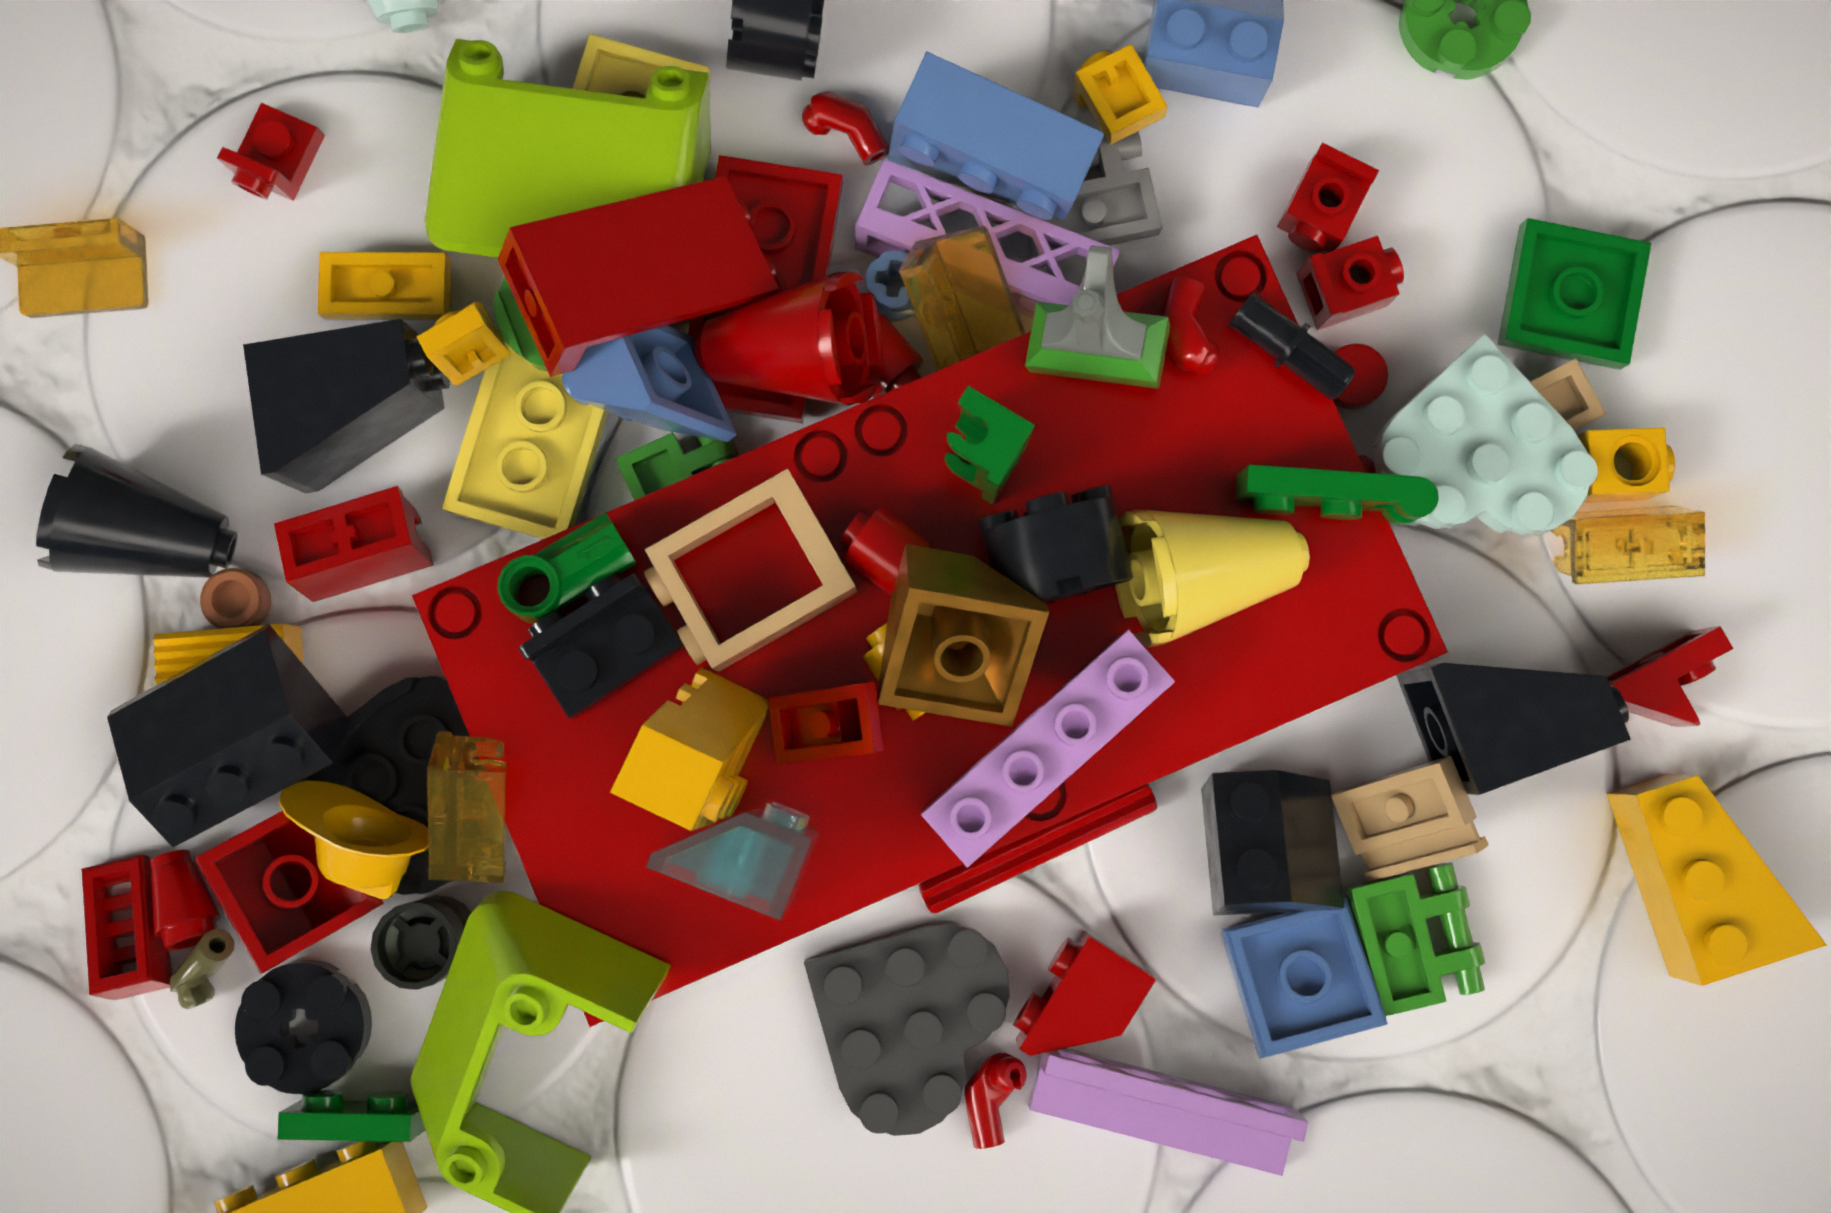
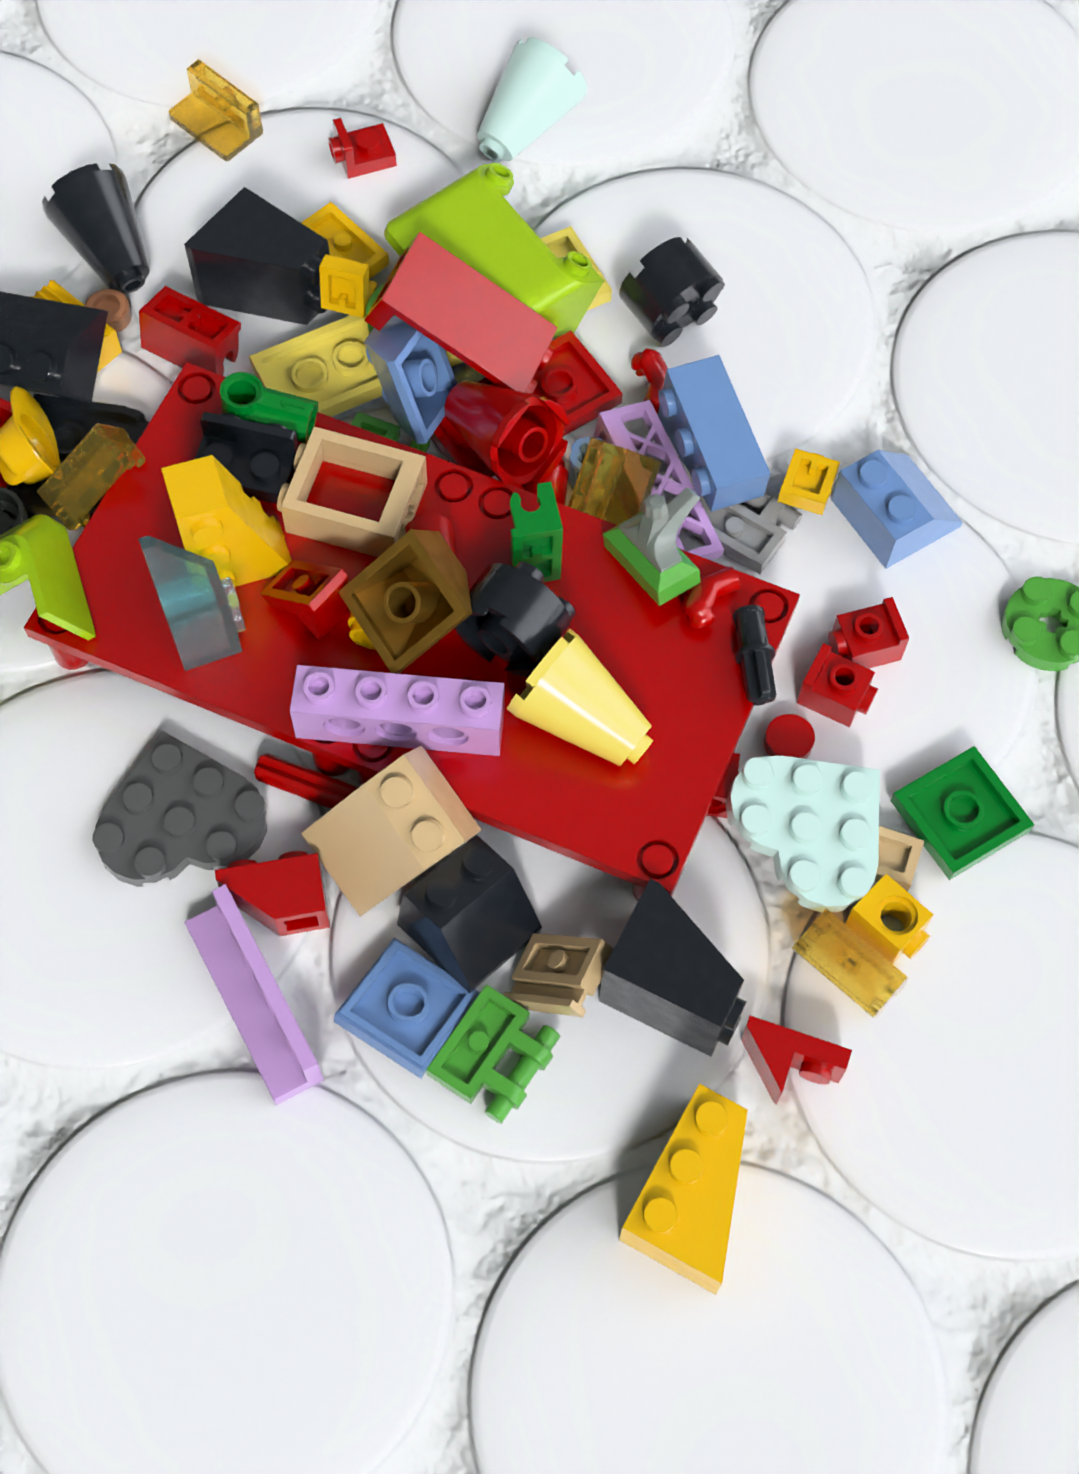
camera: 45 degrees right, 20 degrees down
red arm [964,1053,1027,1149] -> none
green plate [1235,465,1439,526] -> none
none -> tan slope [301,745,481,916]

